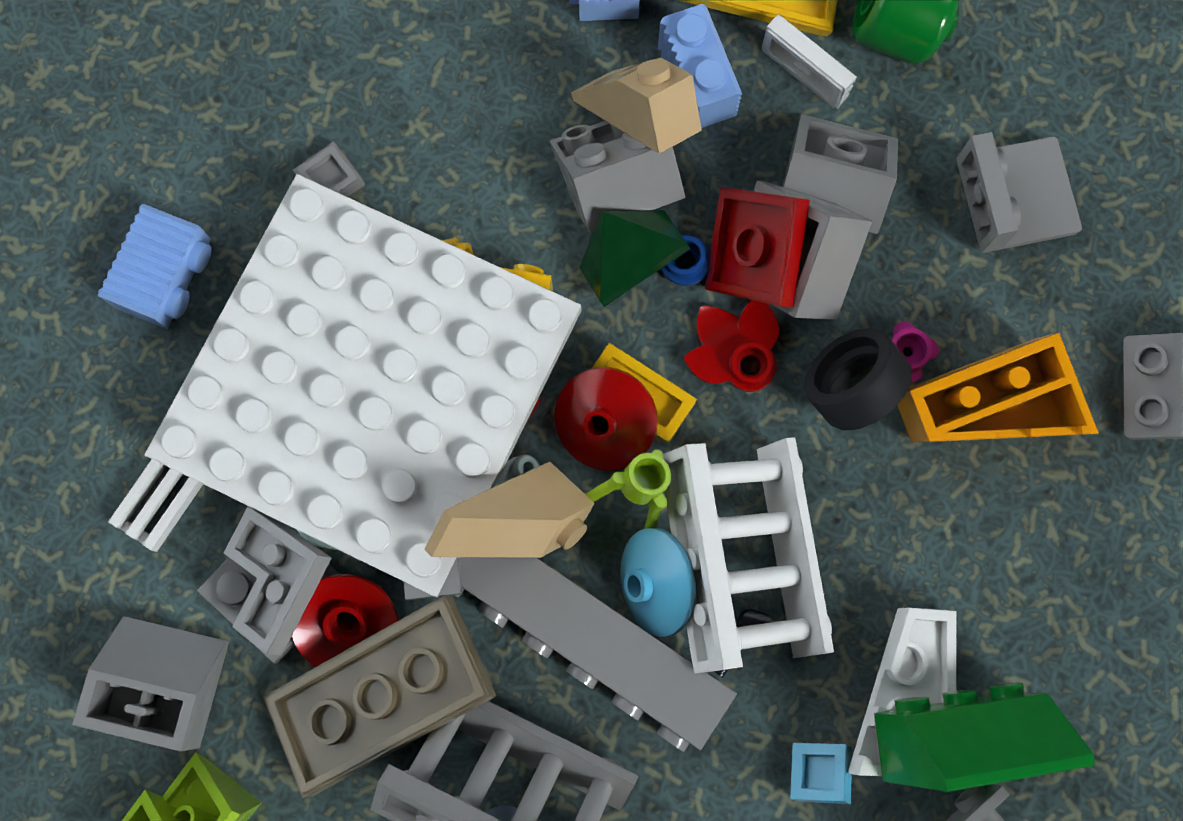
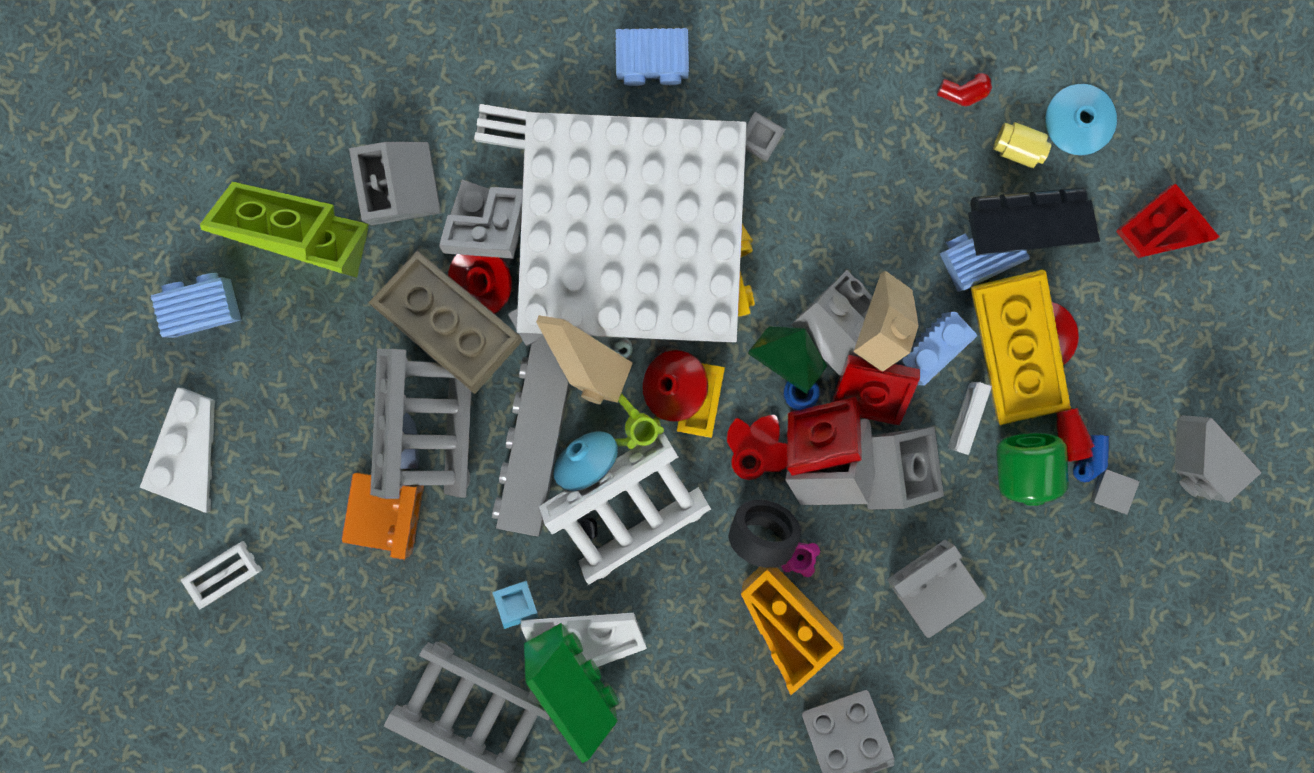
camera: 65 degrees right, 10 degrees up
none -> red tile [831,355,920,425]

